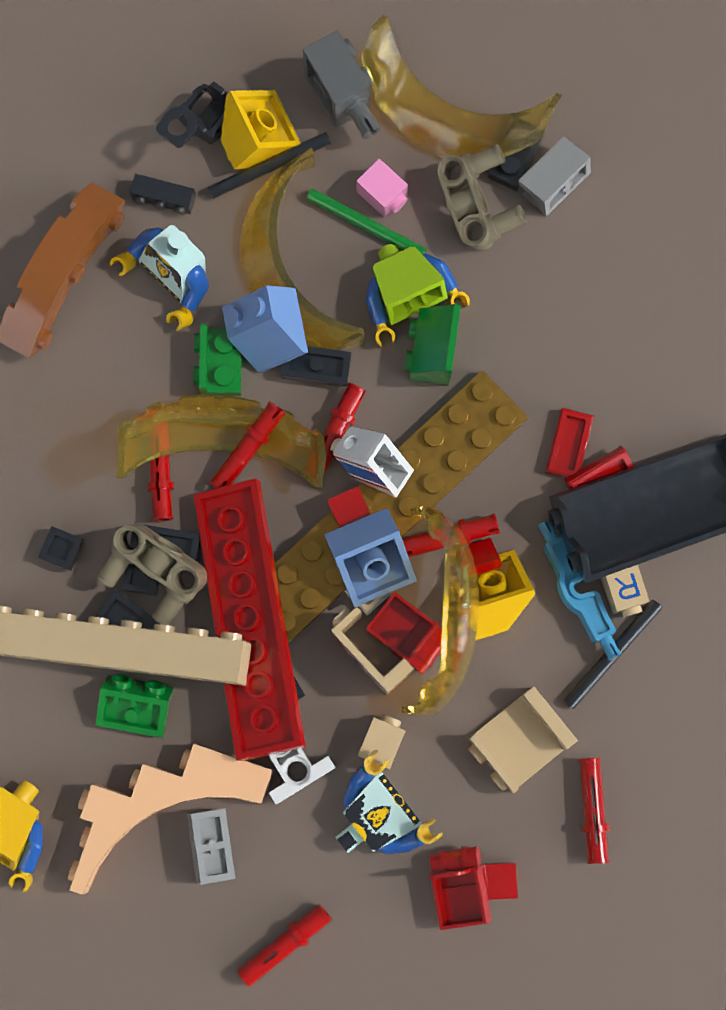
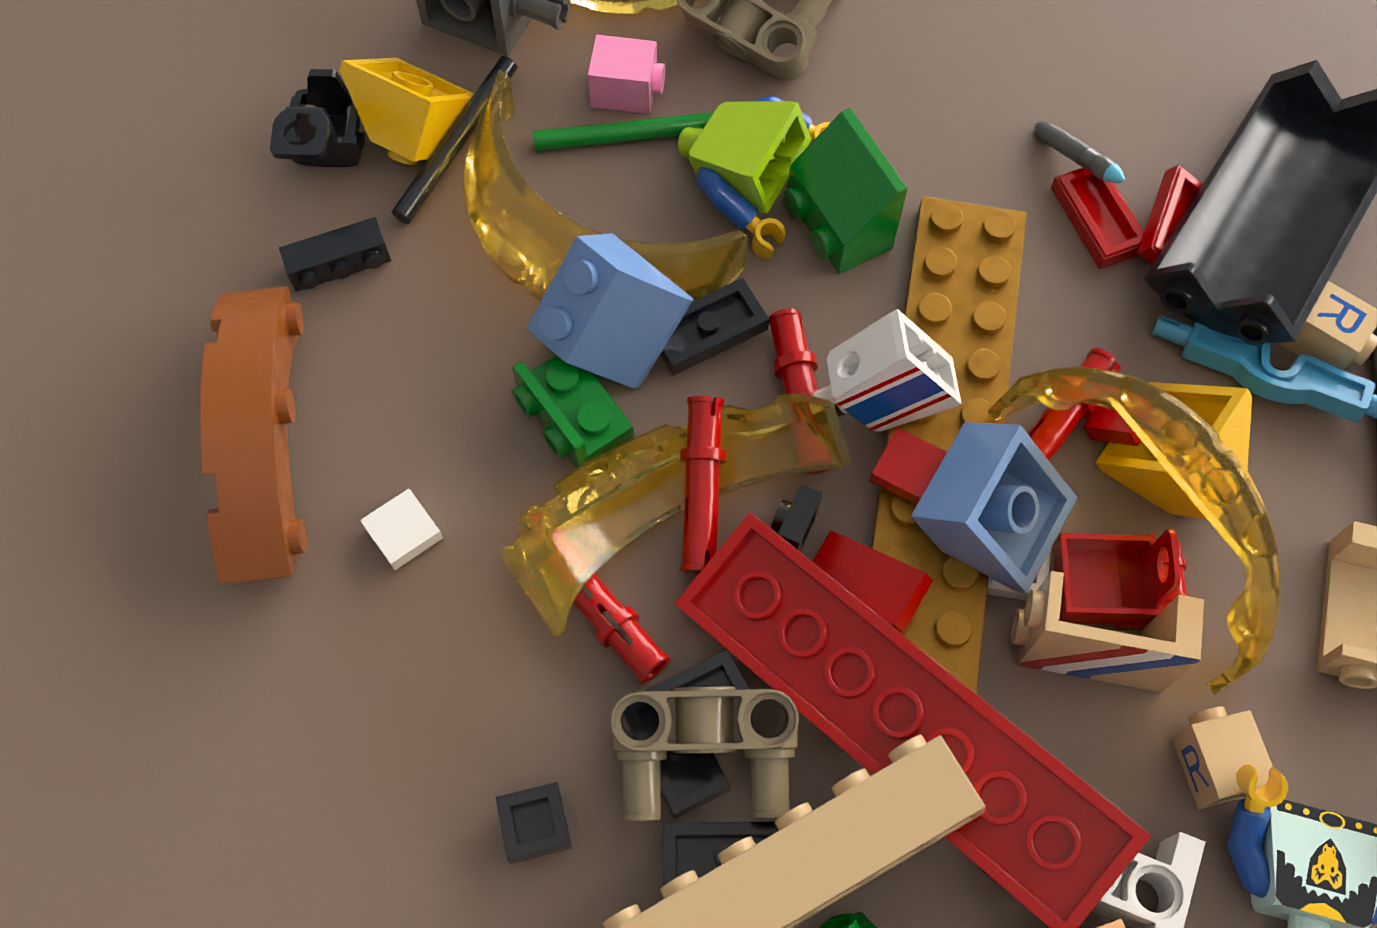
camera: 35 degrees left, 15 degrees down
torso [110,225,209,331] -> none
none -> white tile [360,488,443,571]
none -> black plate [770,484,823,552]
none -> red tile [812,530,933,633]
none -> dark grey piece [1034,121,1125,183]

